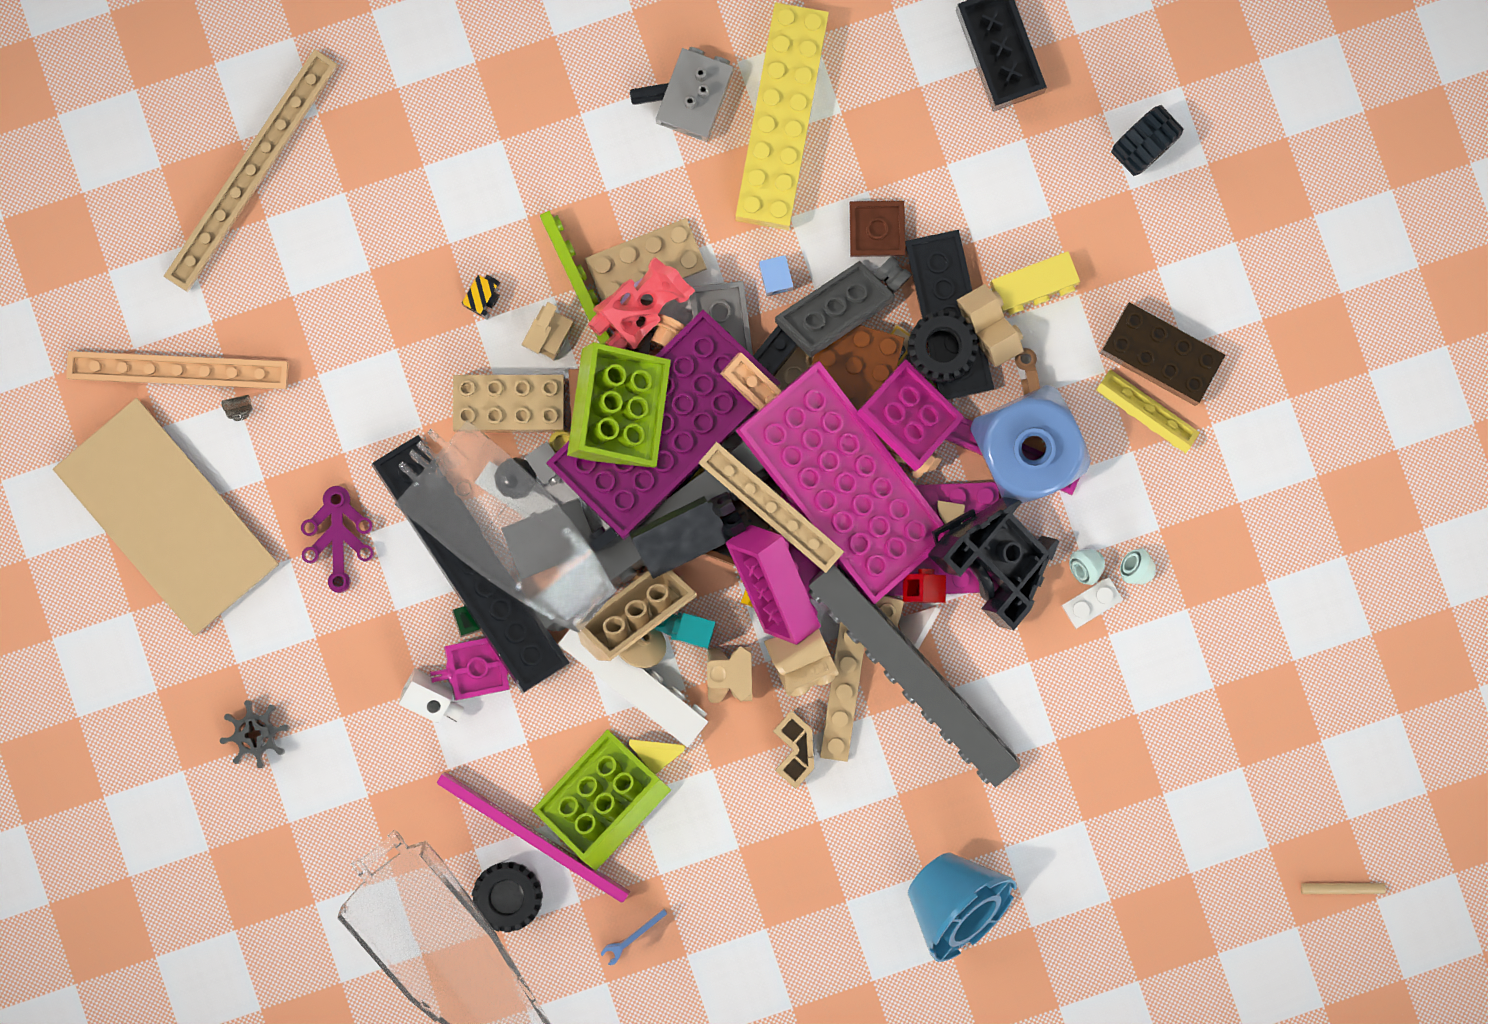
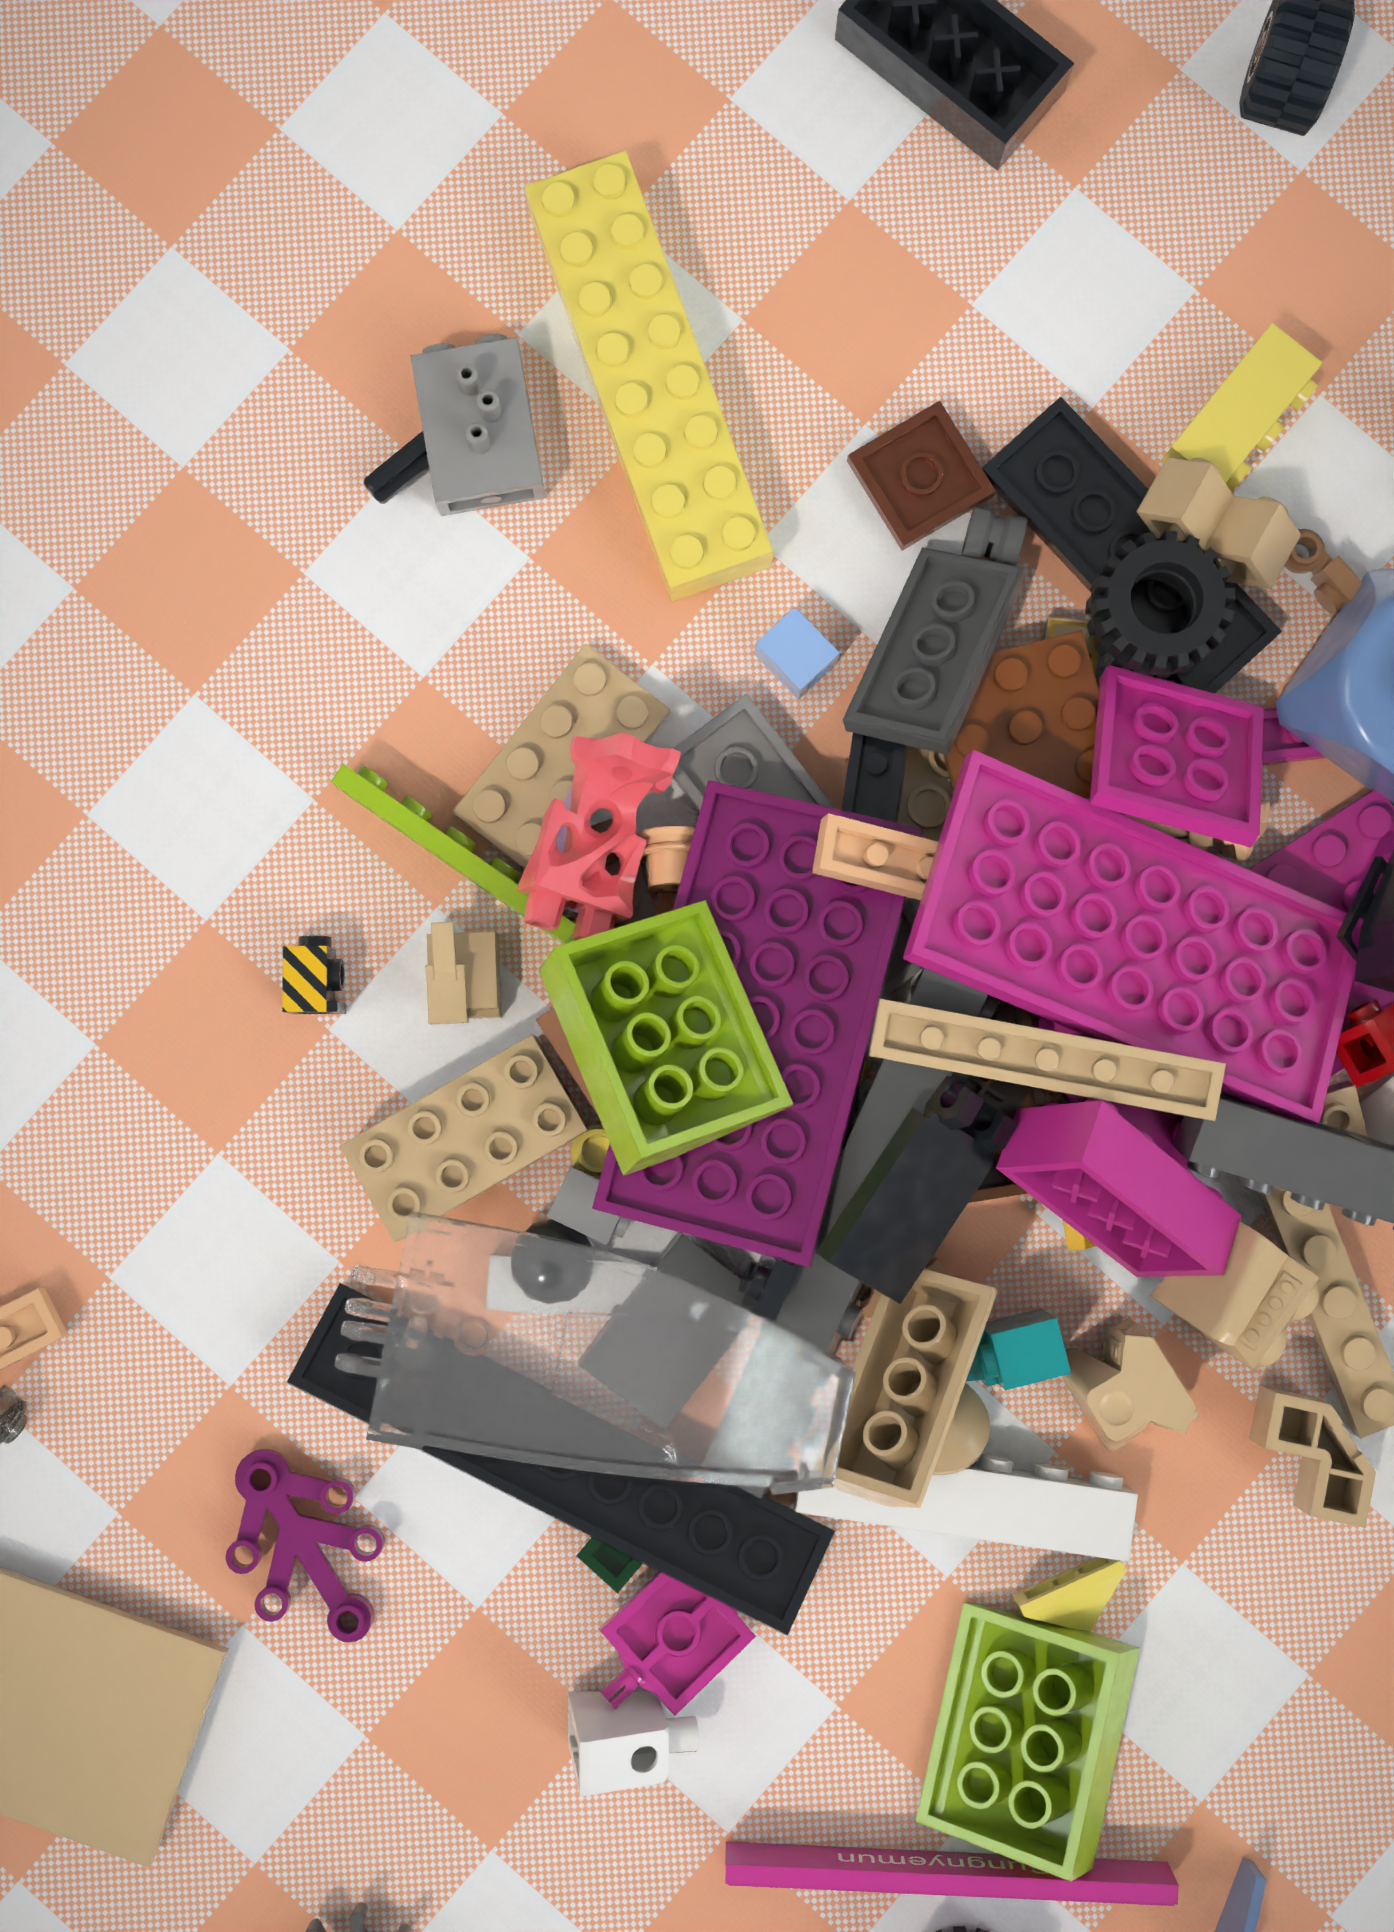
camera: 25 degrees left, 0 degrees up
tan tile [937,501,965,524] -> none

